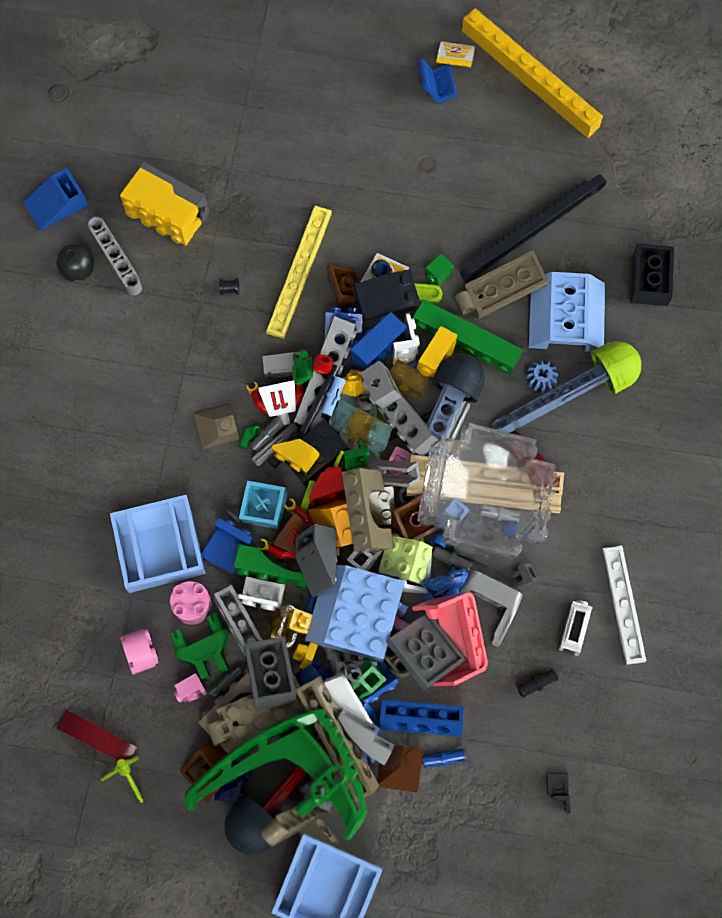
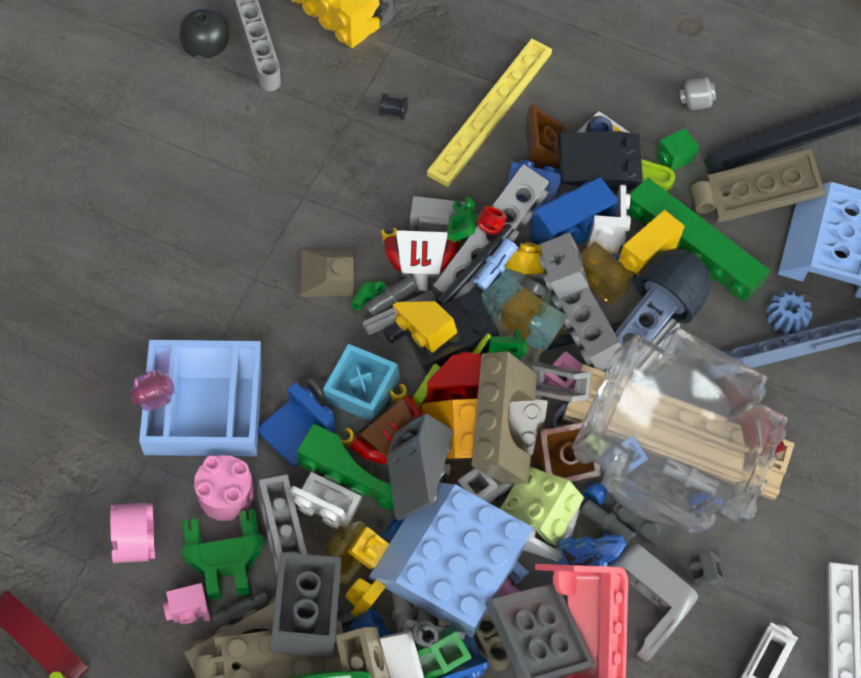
camera: 10 degrees right, 10 degrees down
none -> clear pink head [130,370,175,411]
none -> light grey head [679,76,716,111]

